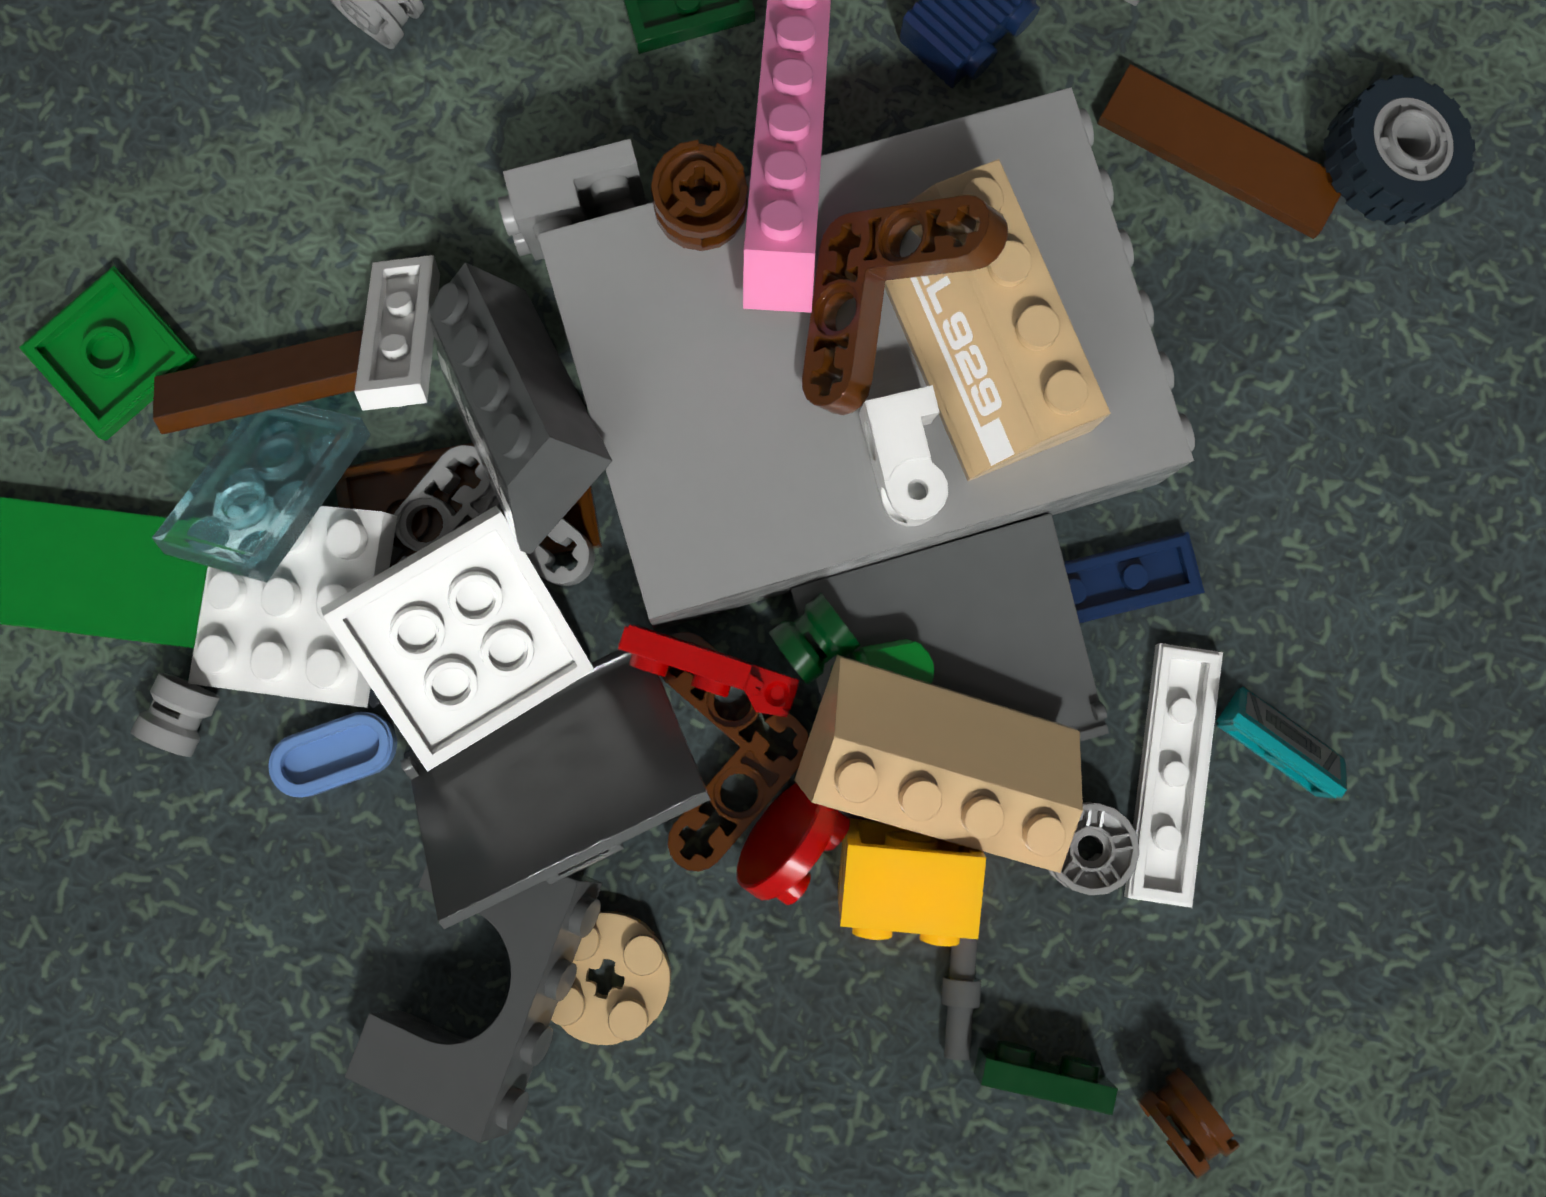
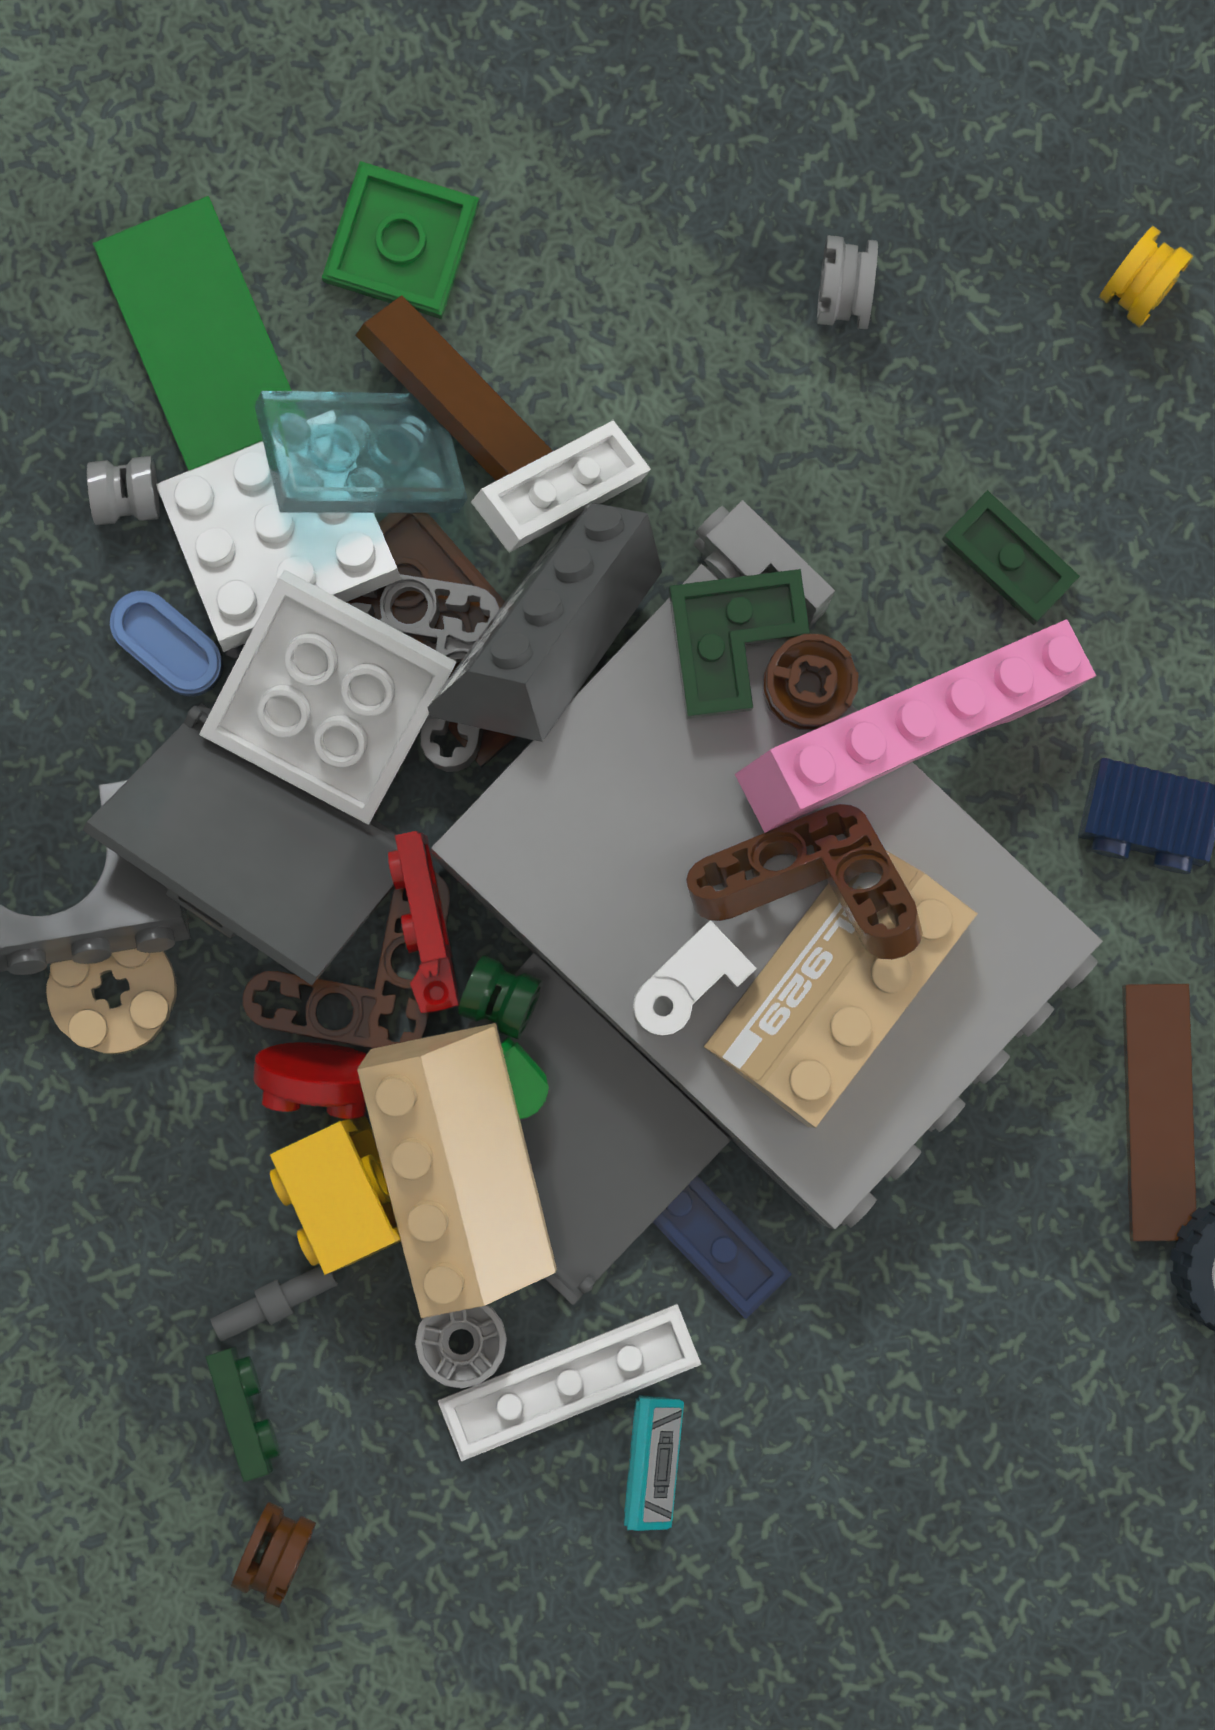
camera: 50 degrees right, 0 degrees up
none -> dark green plate [669,569,810,719]

